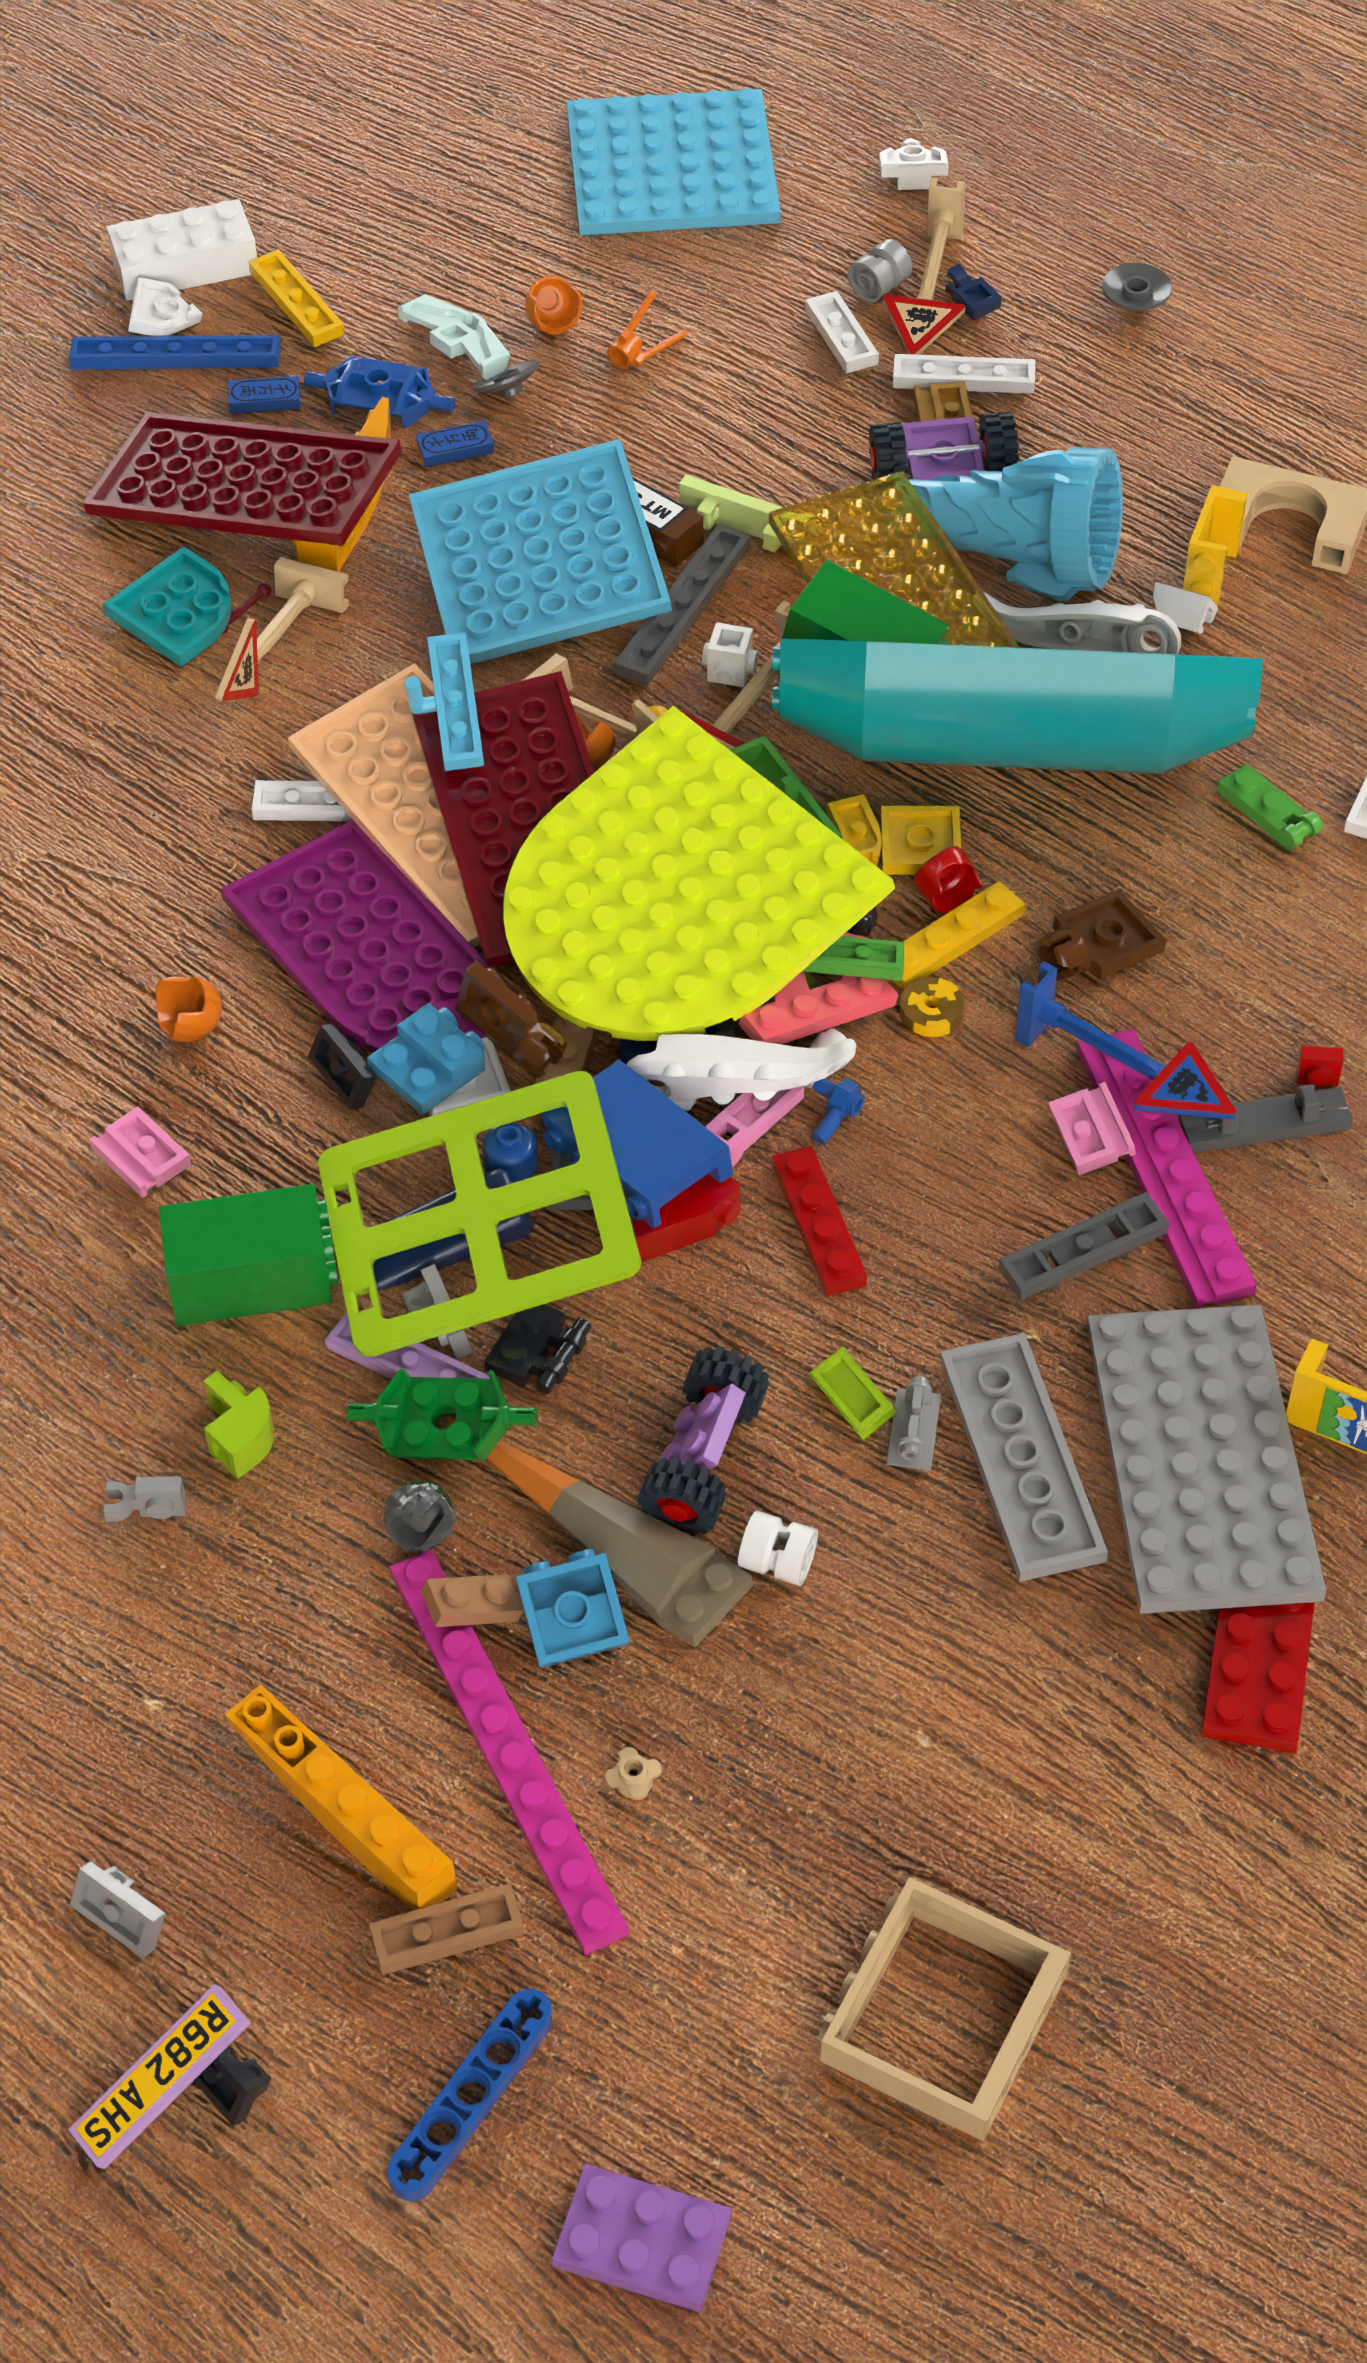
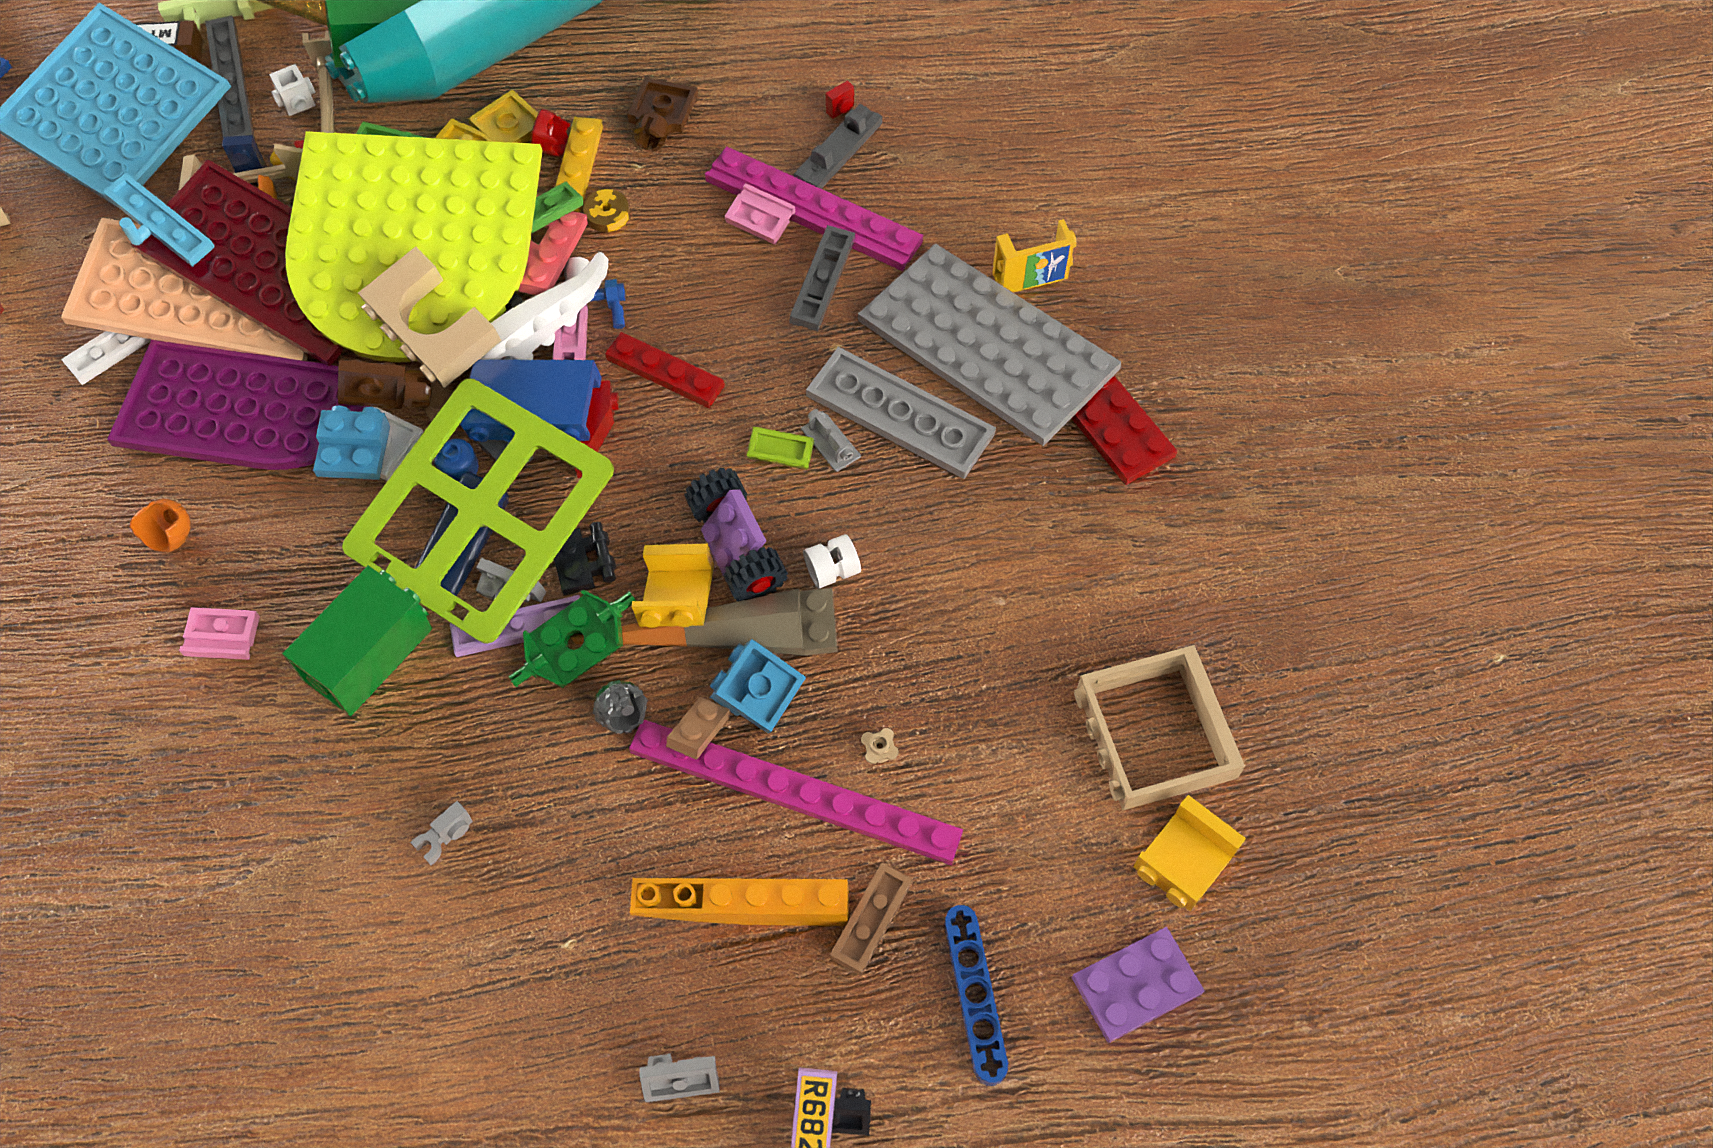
camera: 45 degrees left, 10 degrees up
lime brick [204,1371,274,1479] -> none
black hinge [307,1024,377,1110] -> none
blue piece [1016,961,1236,1120] -> none
none -> dark blue plate [222,135,267,184]
none -> tan arch [358,247,502,388]
none -> yellow panel [631,543,714,628]
none -> yellow panel [1133,795,1246,911]

